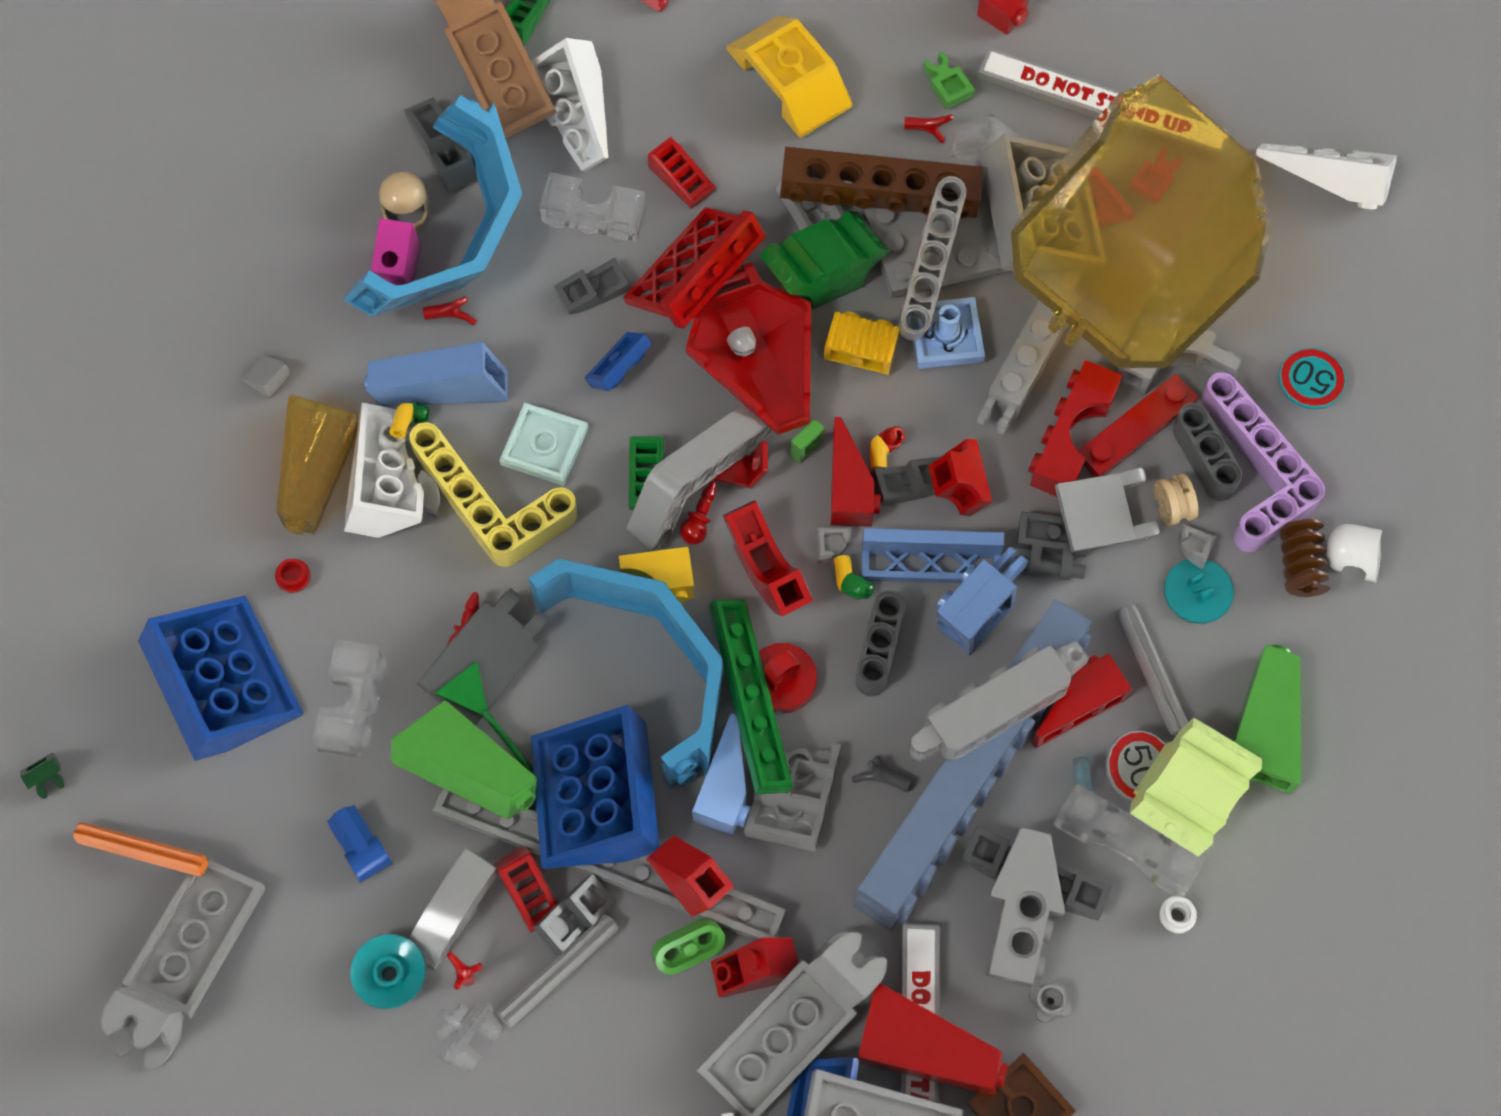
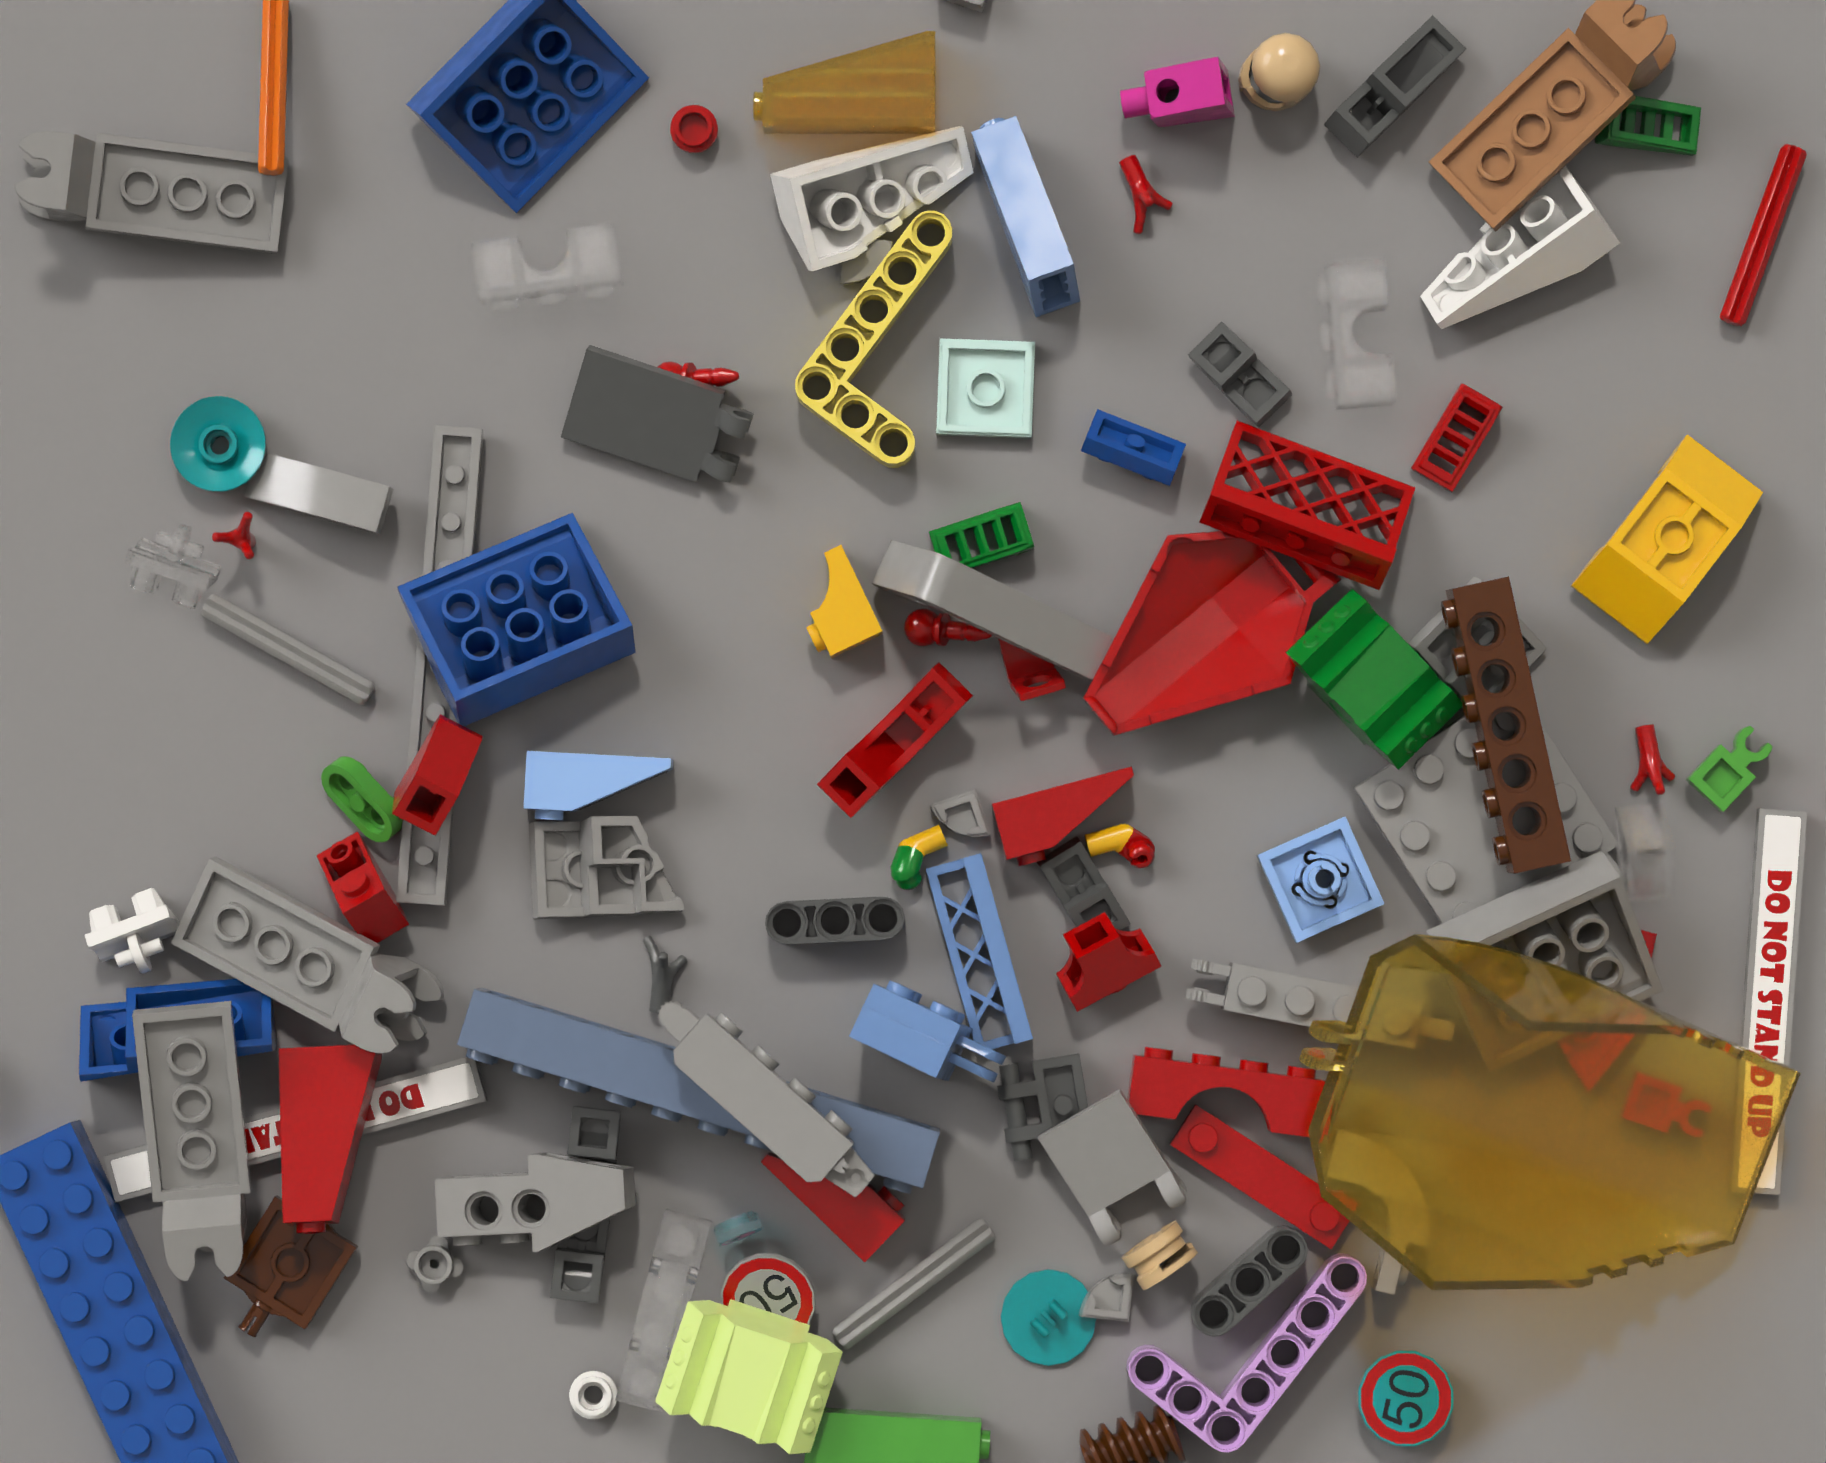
camera: 80 degrees right, 20 degrees up
blue piece [327,805,393,883] -> none
dark azure panel [343,95,523,318] -> none
yellow arm [389,401,430,438] -> none
bright green slope [391,700,537,819] -> none
green piece [434,661,533,773] -> none
red slope [493,846,557,933] -> none
dark azure panel [528,559,723,789] -> none
dark grey slope [533,874,616,955] -> none
green tile [709,599,793,795] -> none
light grey hinge [727,327,756,357] -> none
red tile [759,643,817,713] -> none
bright green tile [790,419,825,464] -> none
yellow brick [824,312,900,375] -> none
light grey beam [898,176,966,341] -> none
white wedge [1256,143,1397,209] -> none

